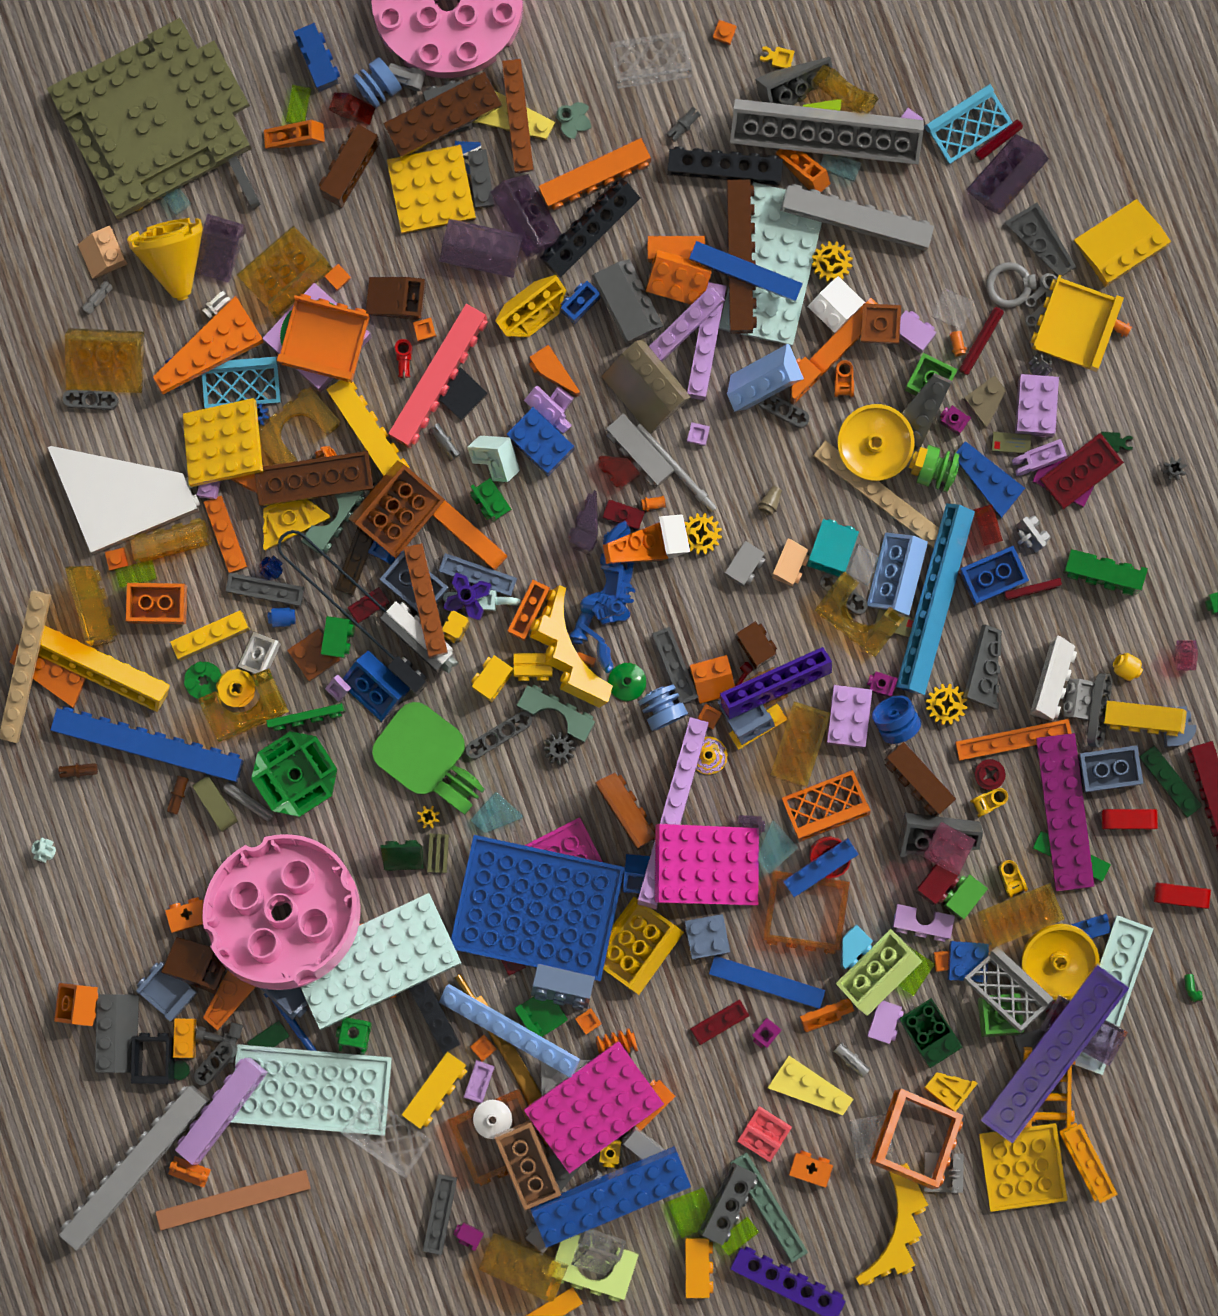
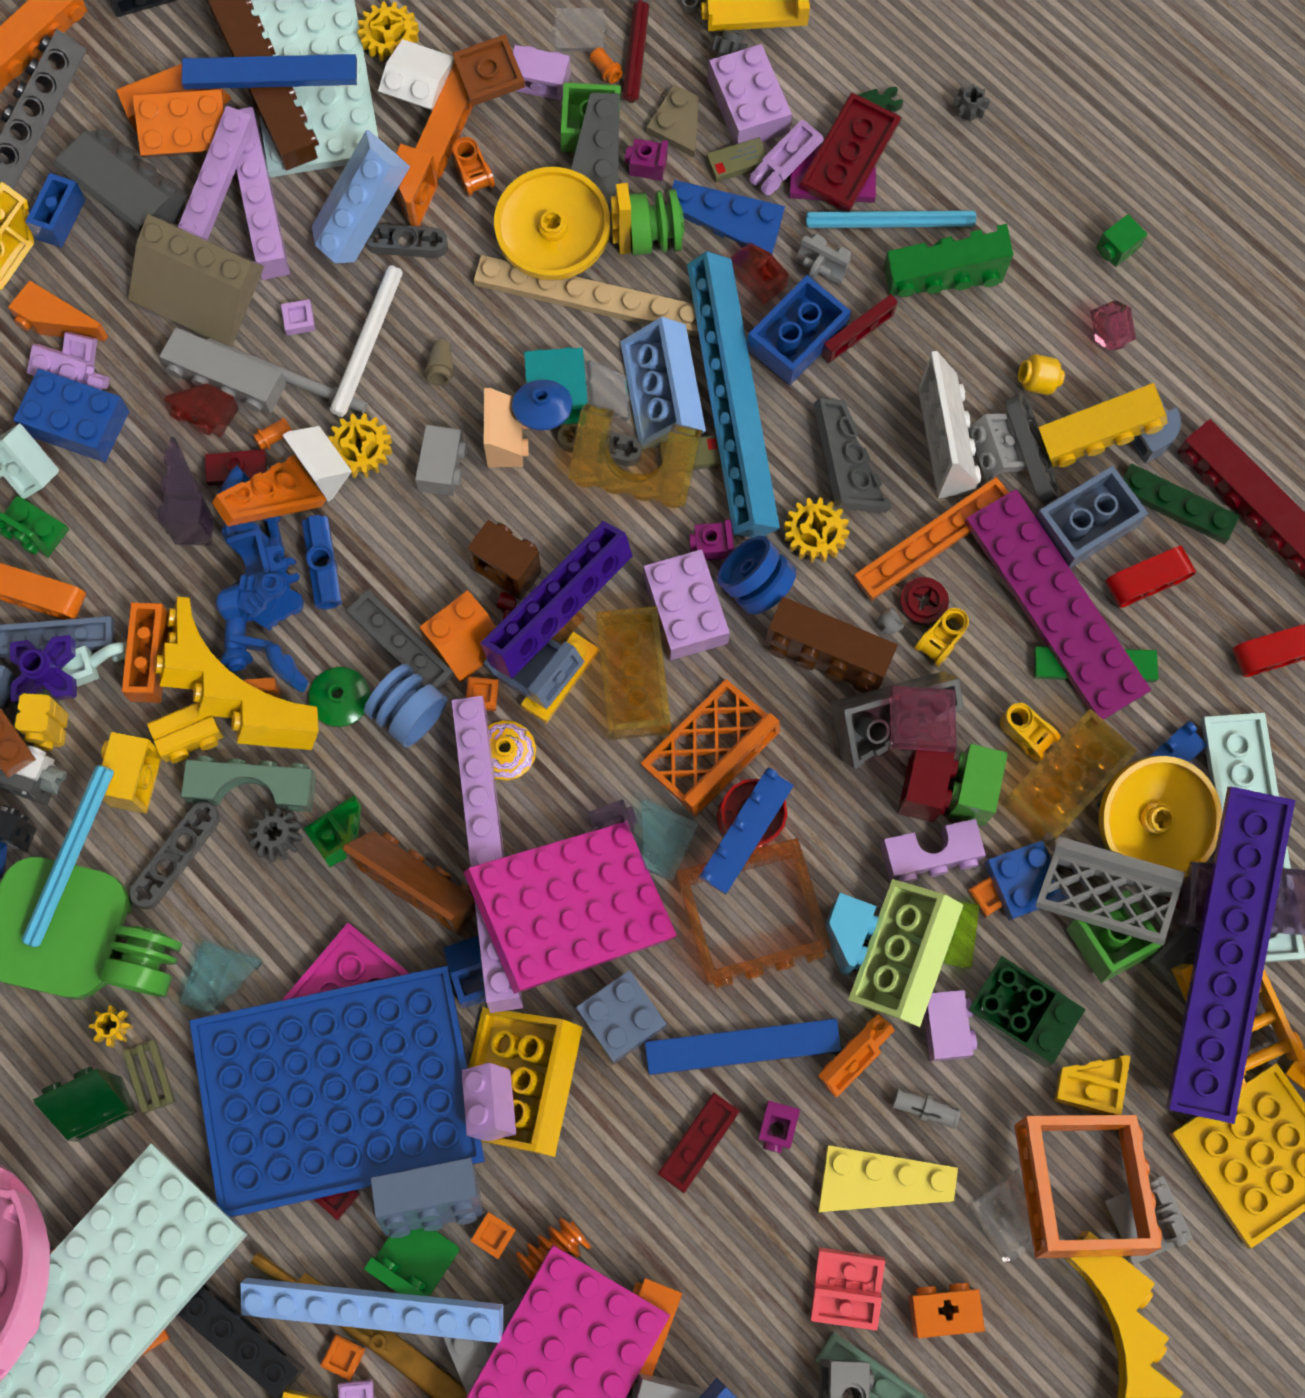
camera: 30 degrees left, 10 degrees down
none -> medium azure axle [22,765,114,947]
none -> blue piece [302,515,342,610]
none -> green wing [303,795,361,868]
none -> white axle [330,265,403,417]
none -> lavender brick [462,1063,516,1141]
none -> blue dish [512,380,572,431]
none -> medium azure axle [806,211,976,228]
none -> light grey hinge [878,607,904,634]

